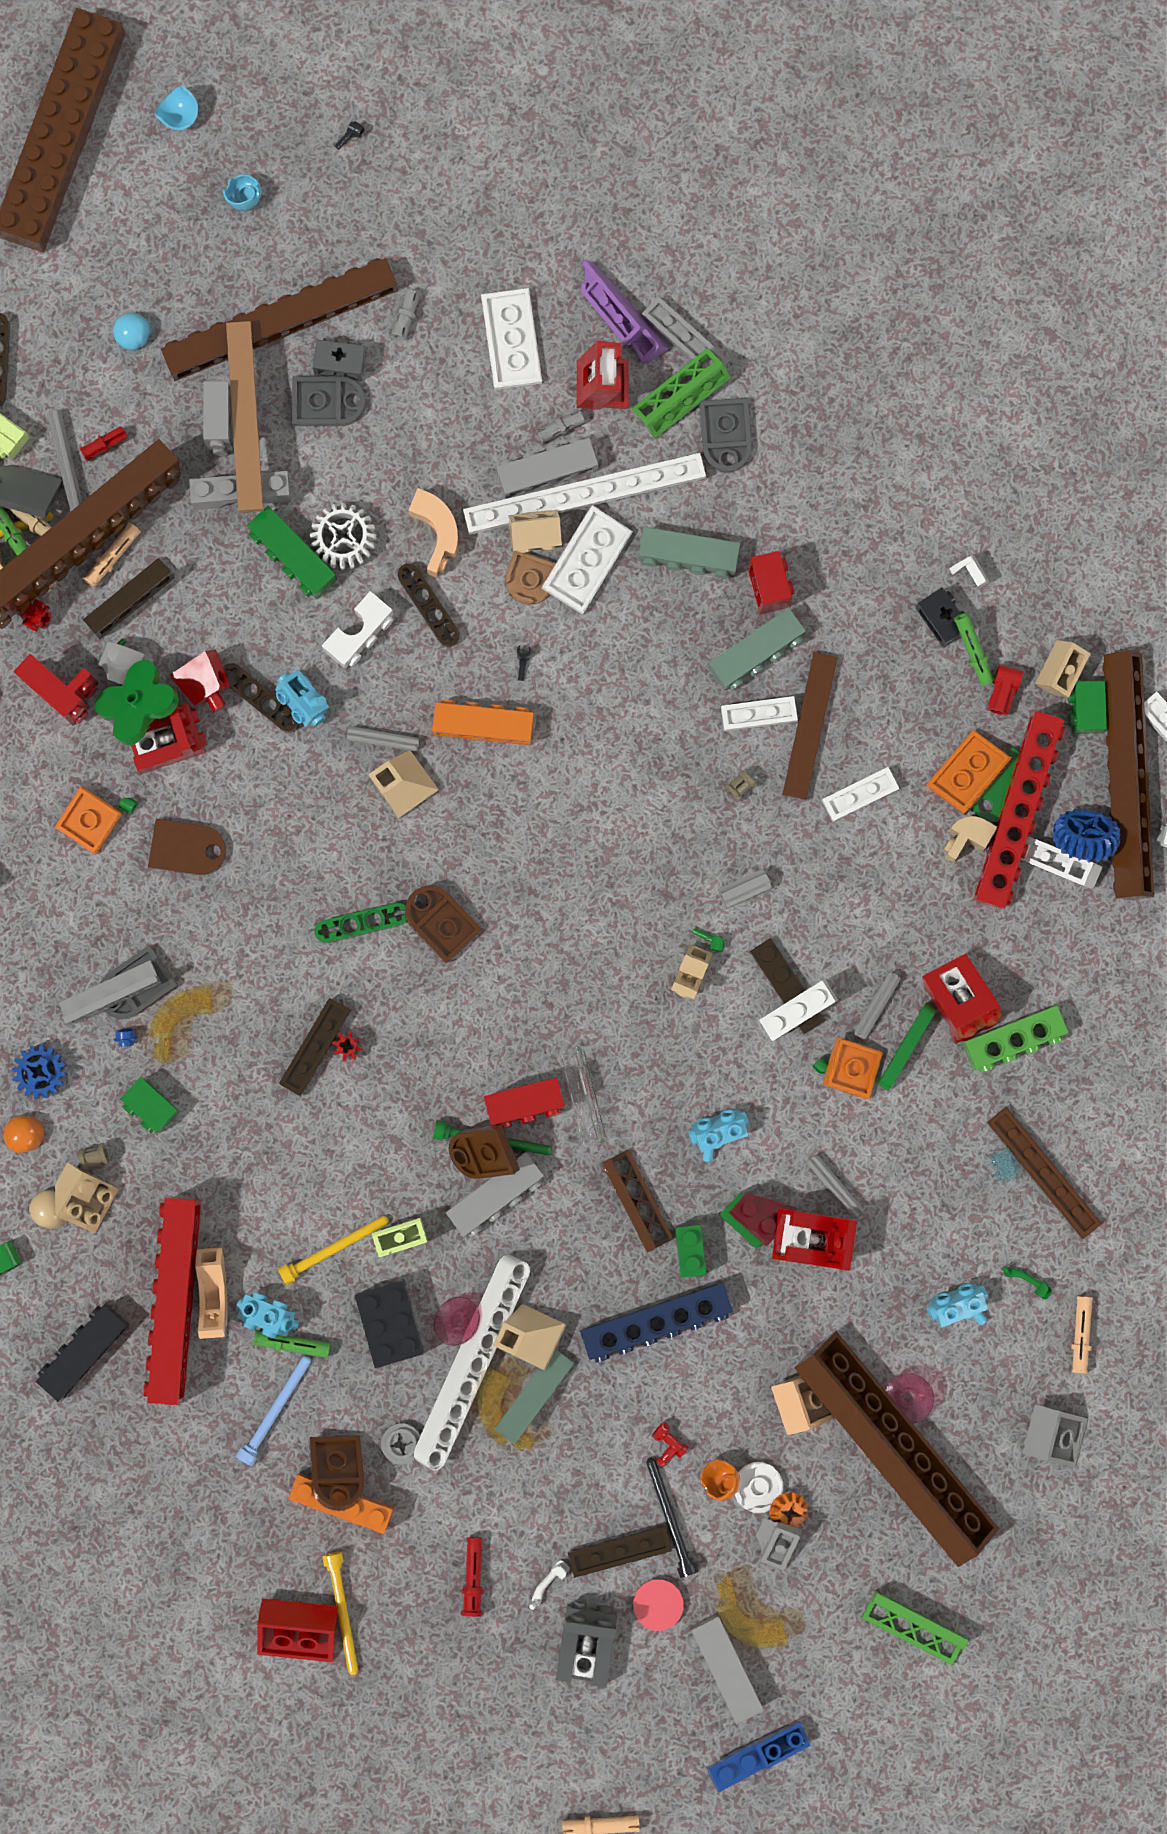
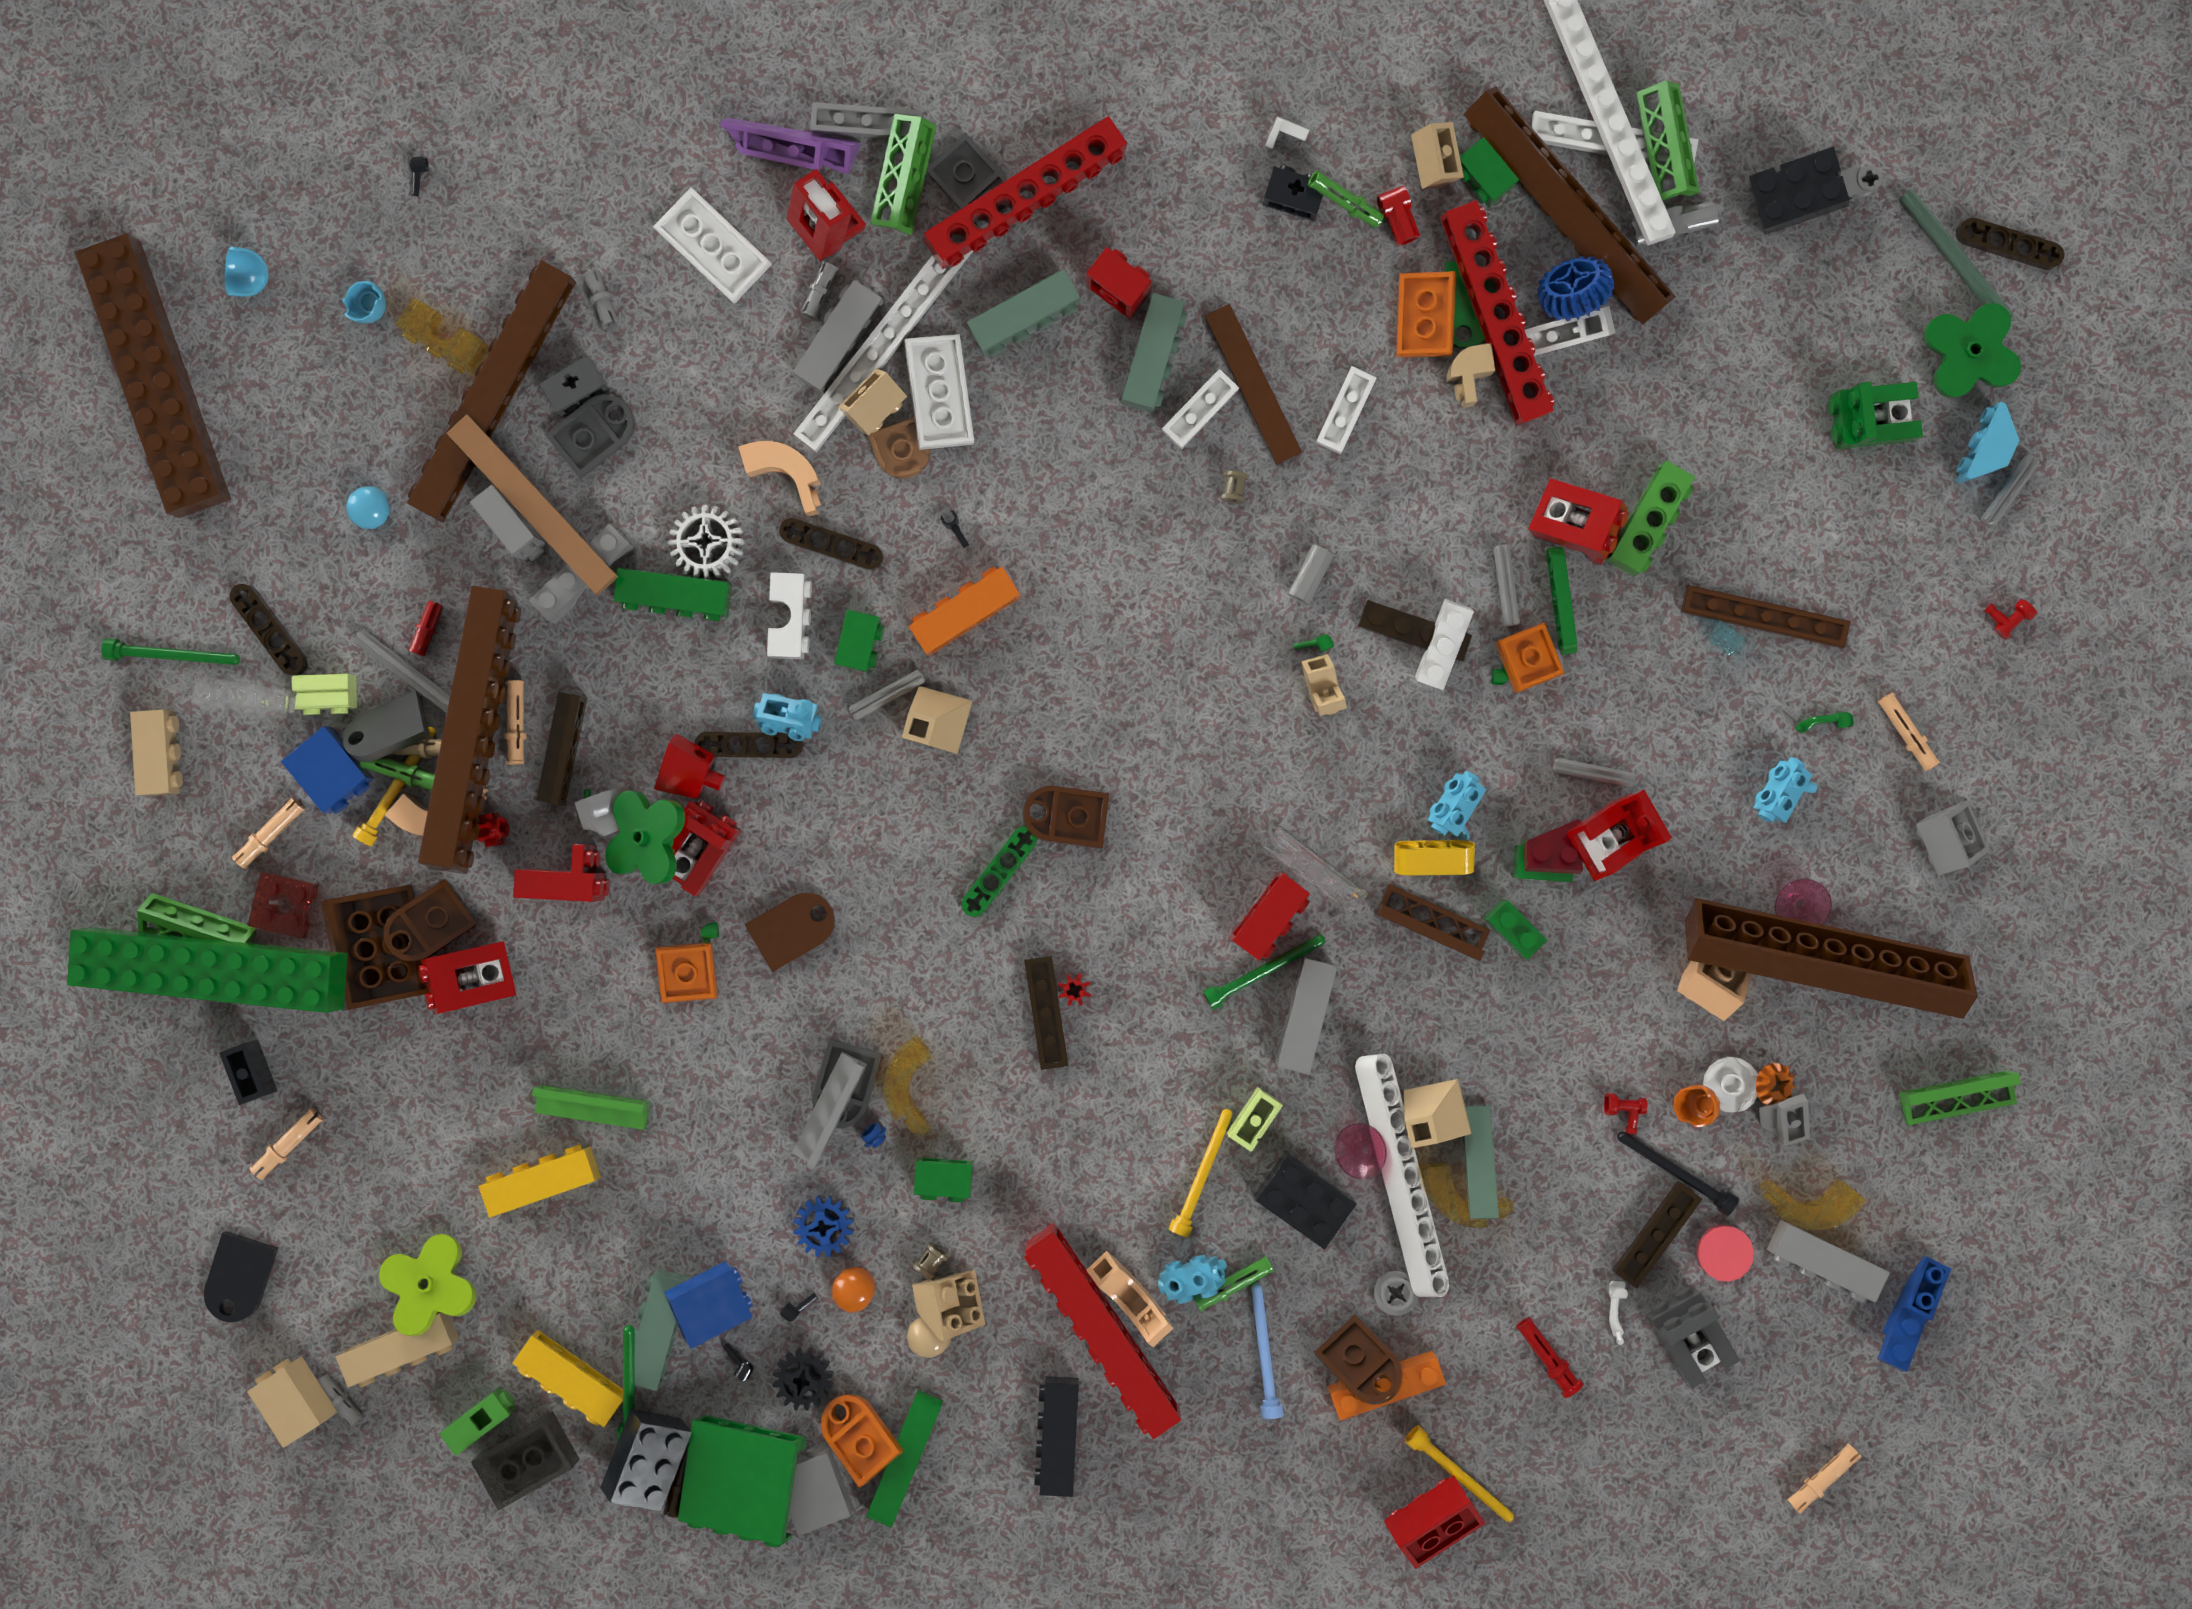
camera: 30 degrees left, 5 degrees up
reddish brown tile [449,1125,520,1179] -> none
dark blue brick [580,1282,733,1363] -> none
none -> clear yellow arch [395,297,489,374]
none -> green brick [834,610,885,673]
none -> red brick [924,116,1127,269]
none -> yellow beam [1394,840,1475,876]

